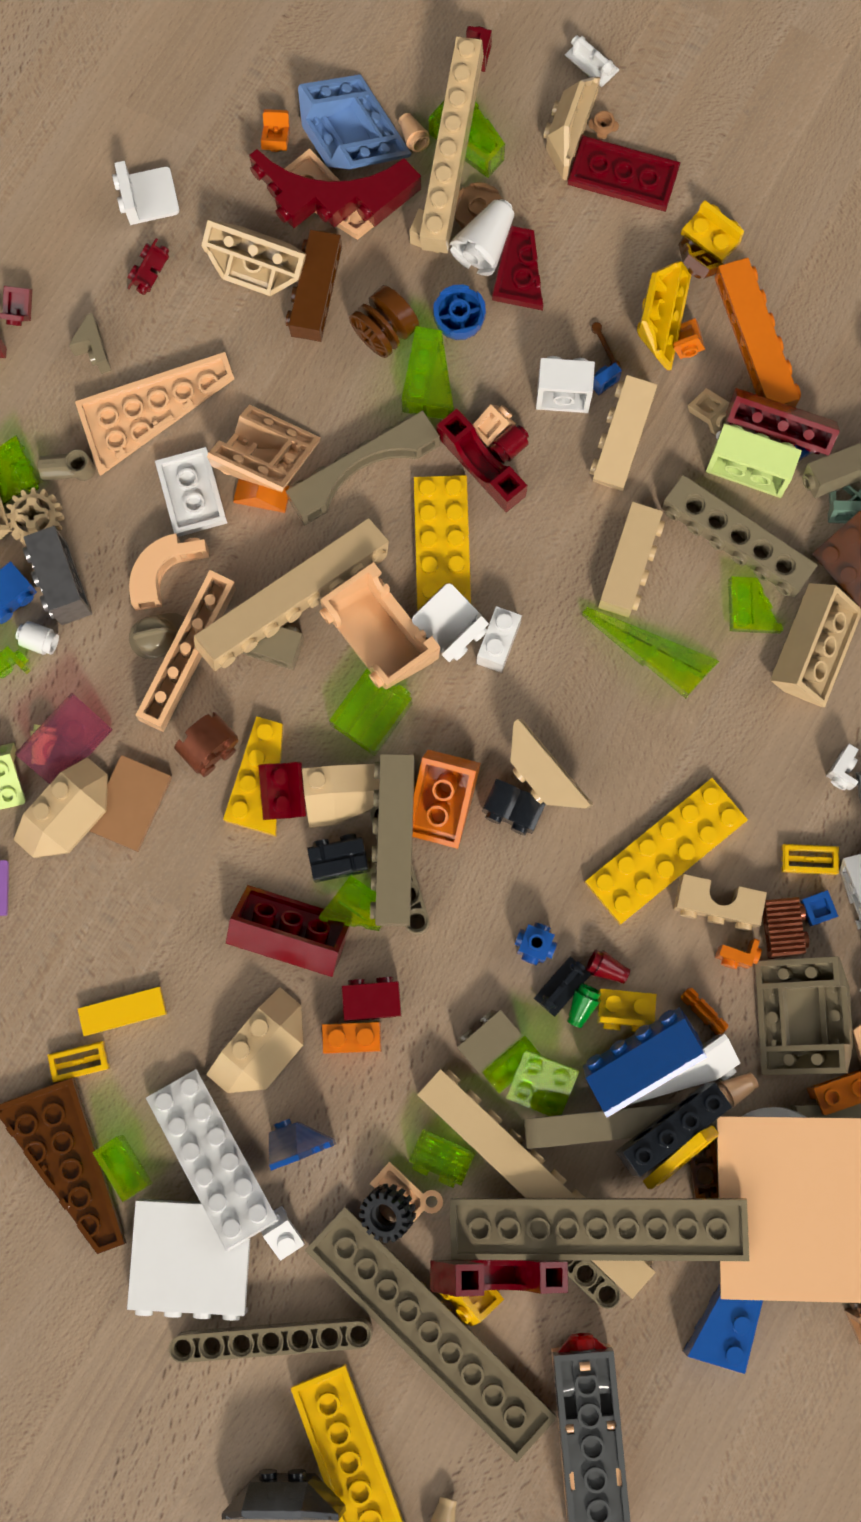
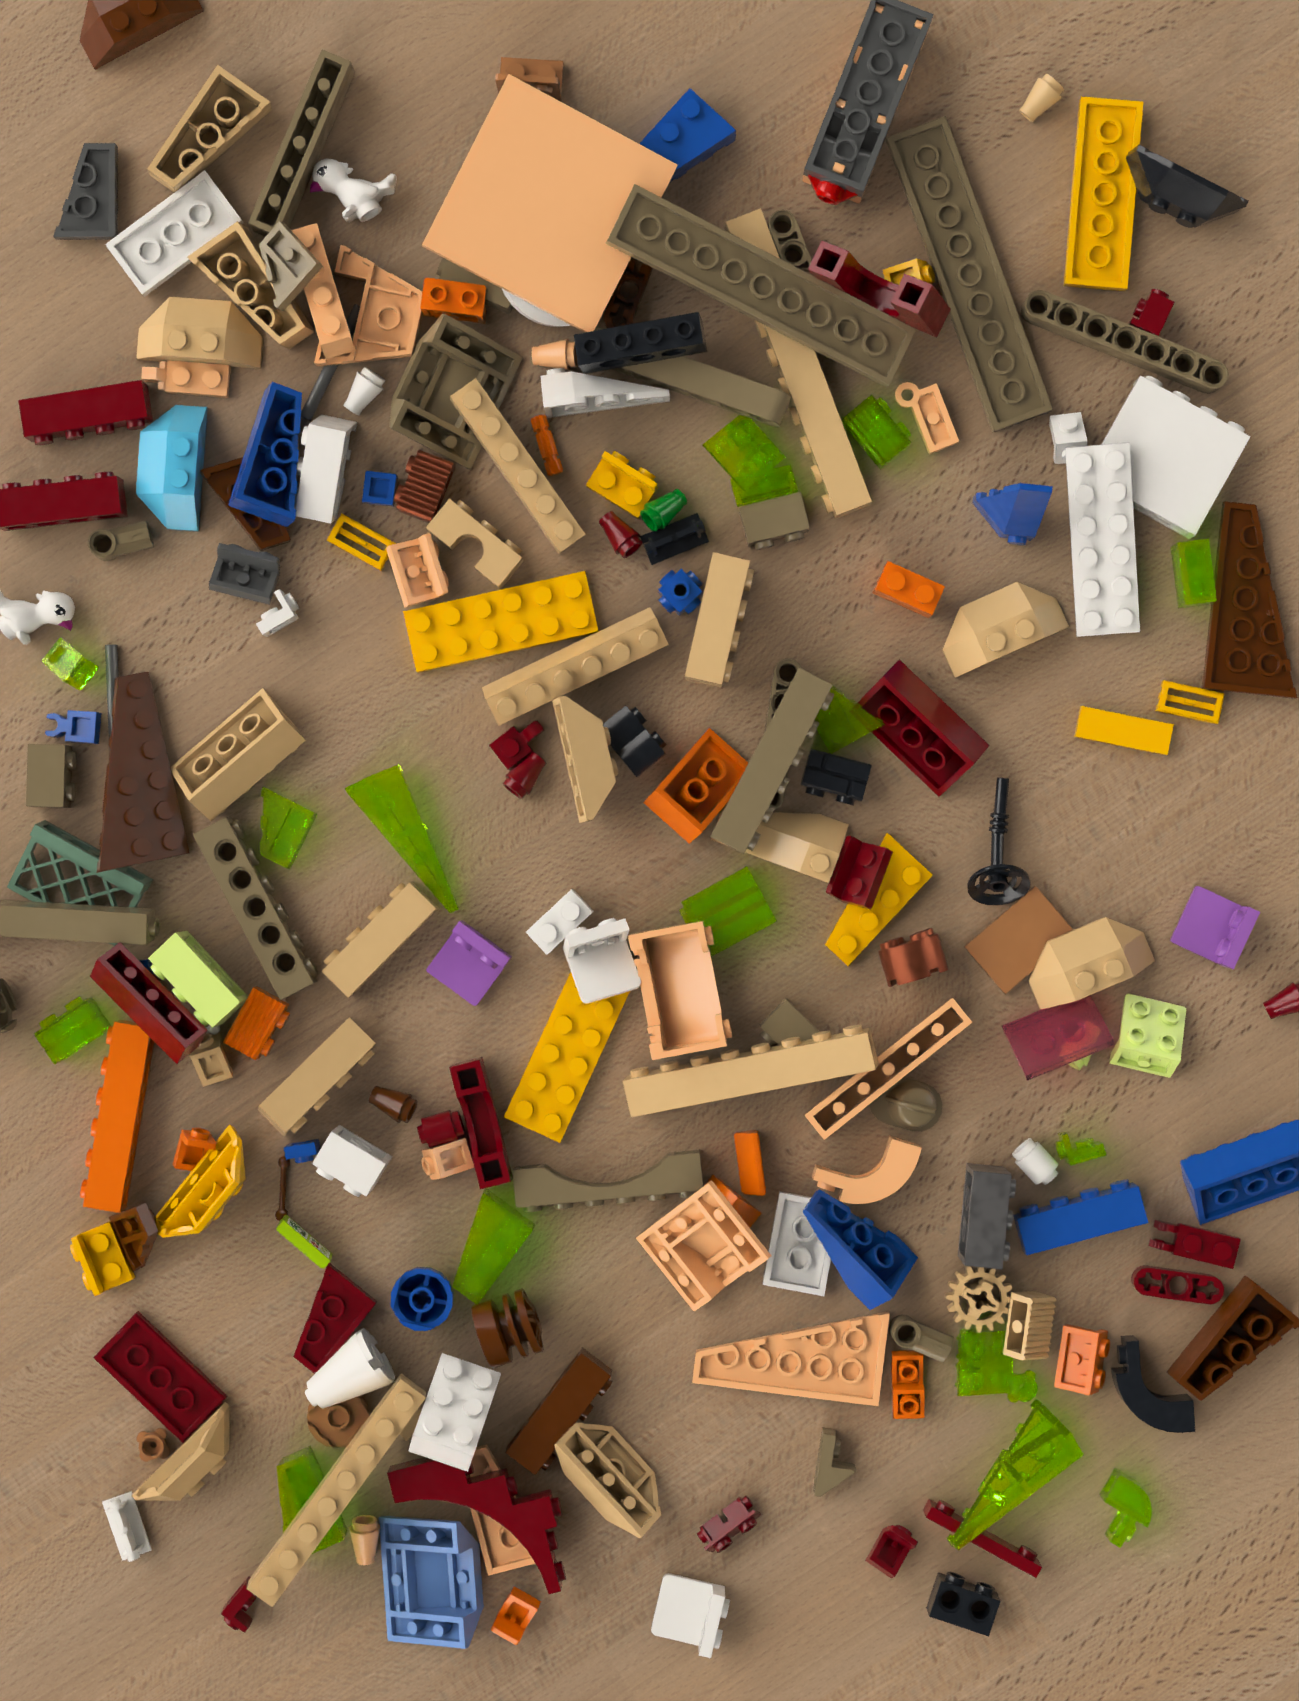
camera: 160 degrees left, 10 degrees up
dark red brick [342,977,402,1021] -> none
black tyre [359,1184,416,1243] -> none
blue slope [583,1007,707,1117] -> none
yellow tile [643,1125,719,1190] -> none
orange bracket [715,938,762,969] -> none
none -> clear neon green brick [34,996,111,1064]
none -> orange brick [223,986,290,1060]
none -> lime tile [276,1215,333,1269]
none -> reddish brown cone [369,1086,417,1123]
none -> light nougat bracket [386,533,449,607]
none -> white brick [408,1353,501,1472]
none -> medium lavender bracket [426,920,512,1006]
none -> tan brick [450,378,586,554]
none -> tan brick [481,607,669,726]
none -> dark red plate [489,720,545,770]
none -> dark red cone [503,752,547,799]
none -> tan brick [685,552,754,688]
none -> orange slope [734,1130,766,1196]
none -> blue wedge [802,1189,918,1310]
none -> orange slope [891,1350,925,1419]
none -> black dish [967,777,1030,905]
none -> dark red brick [1128,289,1175,336]

